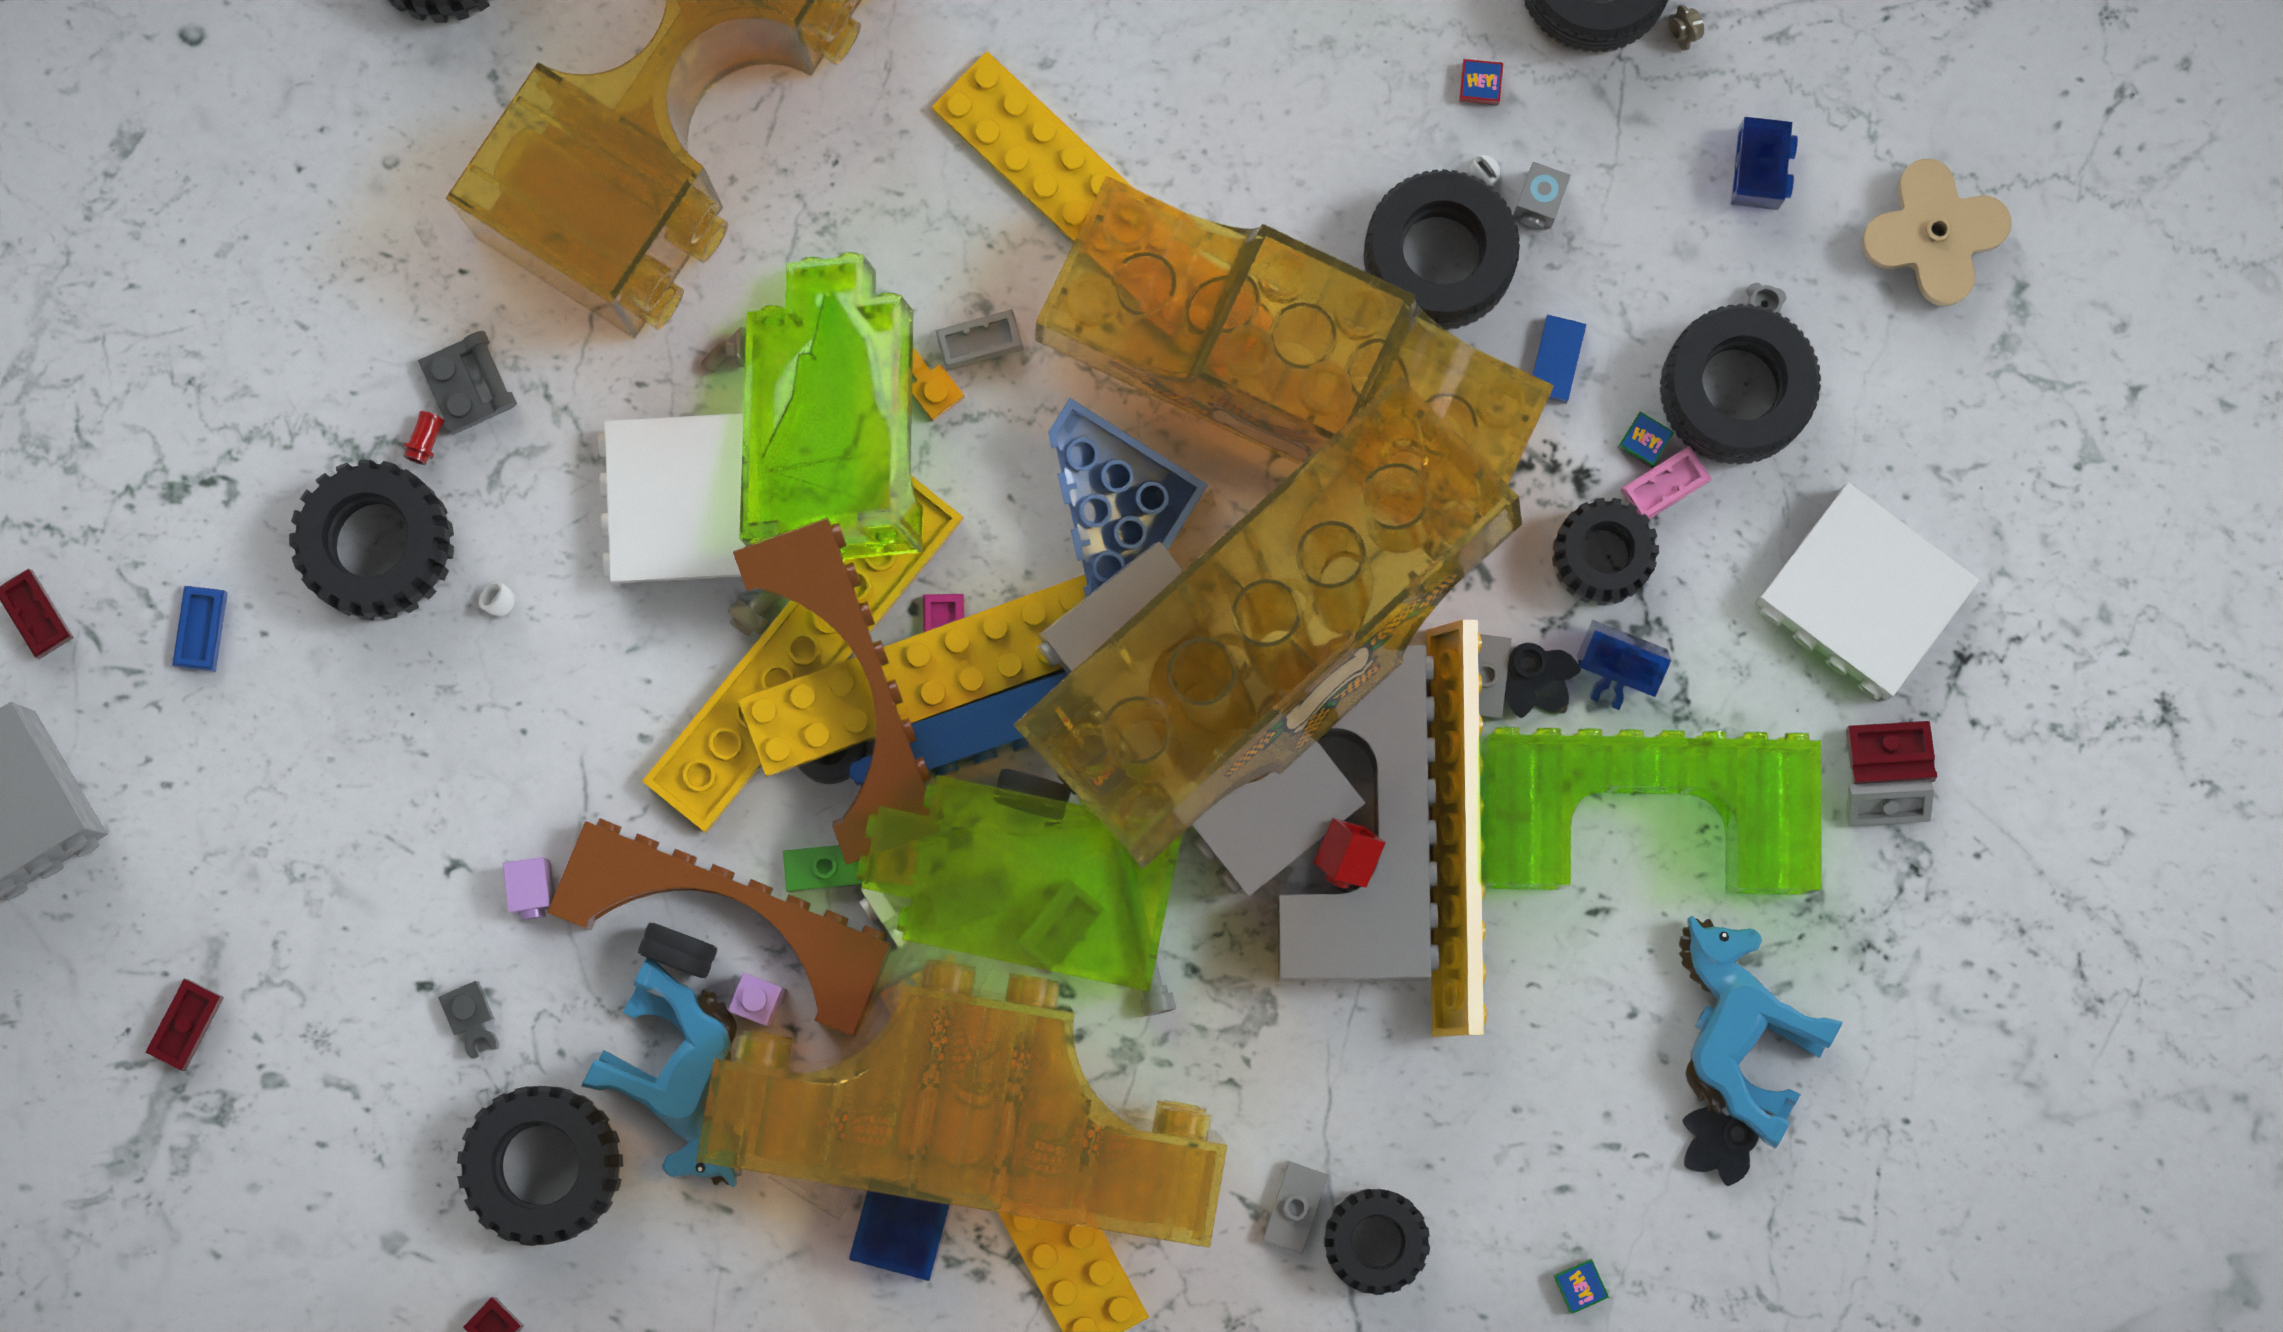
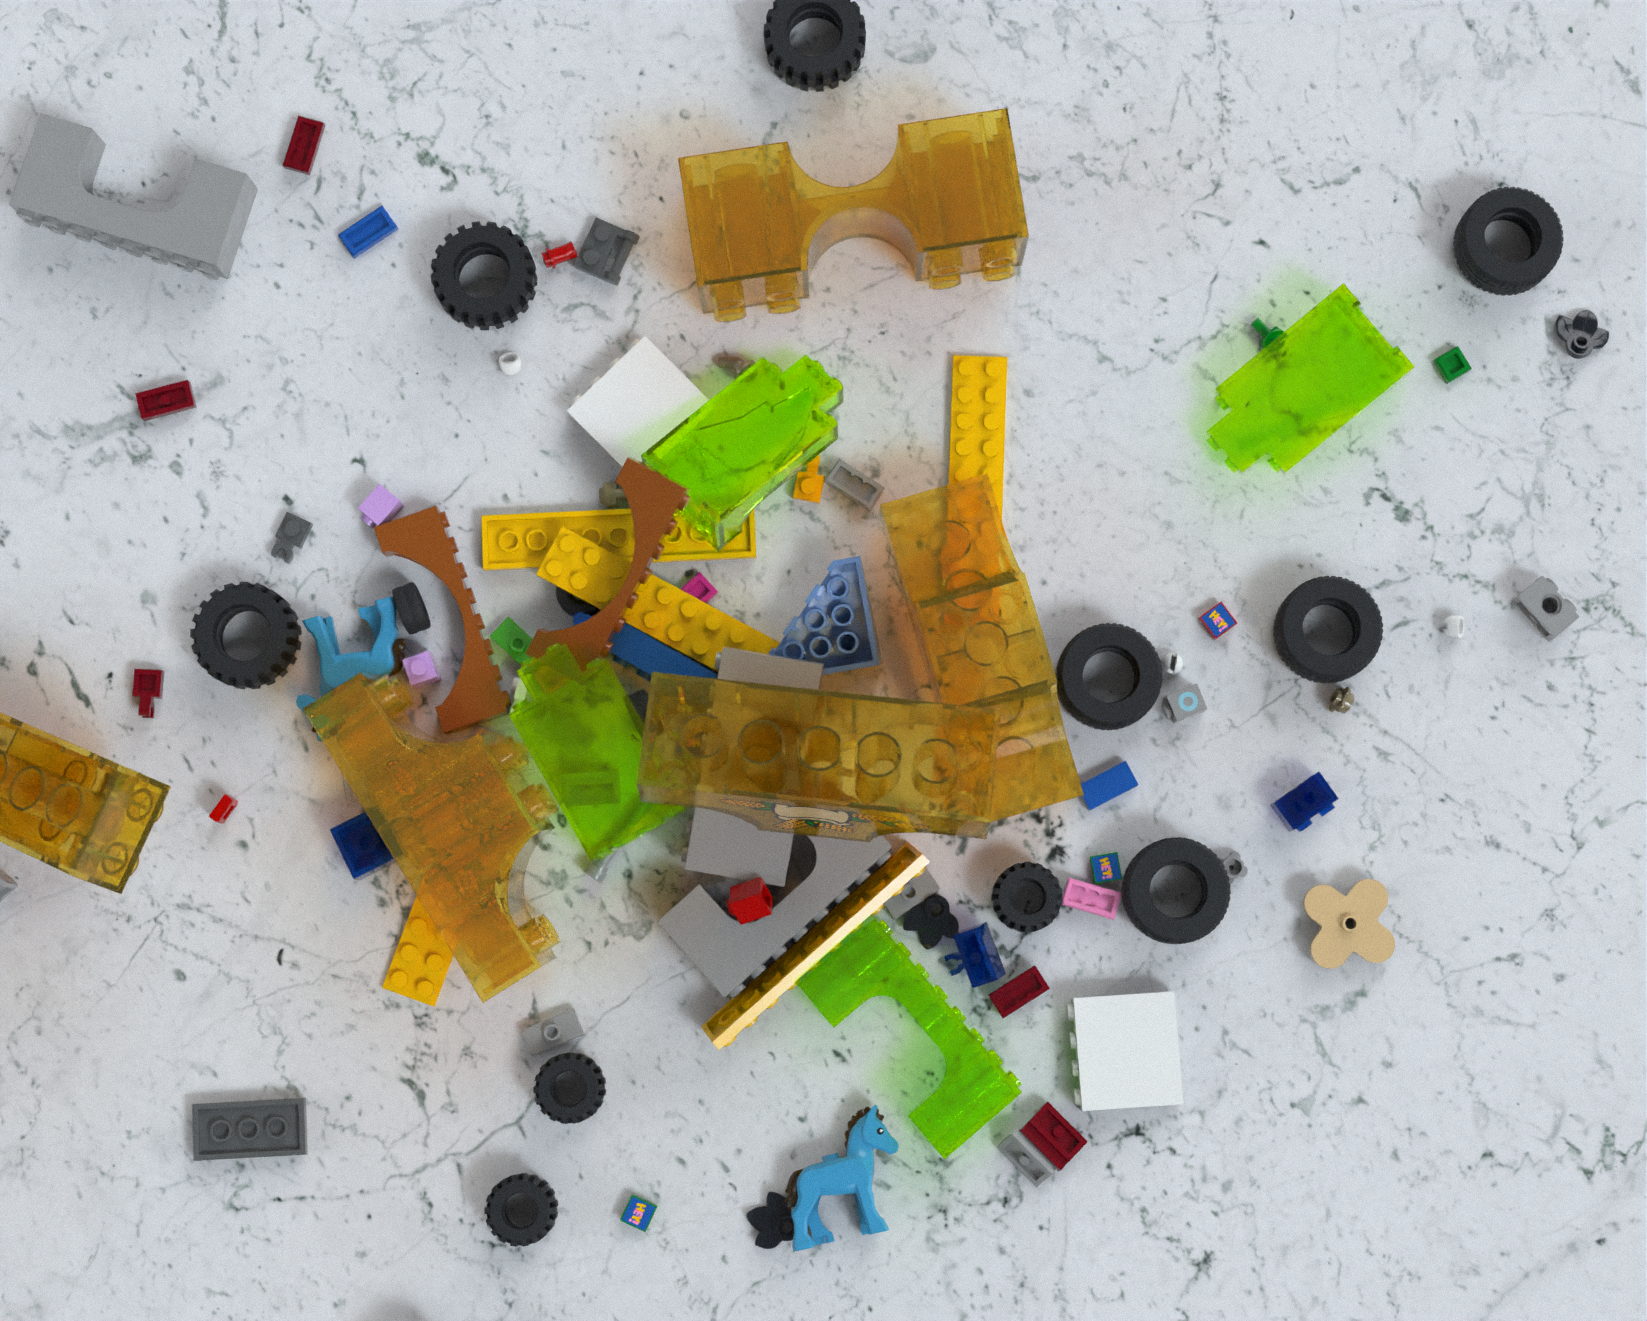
camera: 50 degrees right, 0 degrees up
none -> dark red plate [988,965,1050,1019]

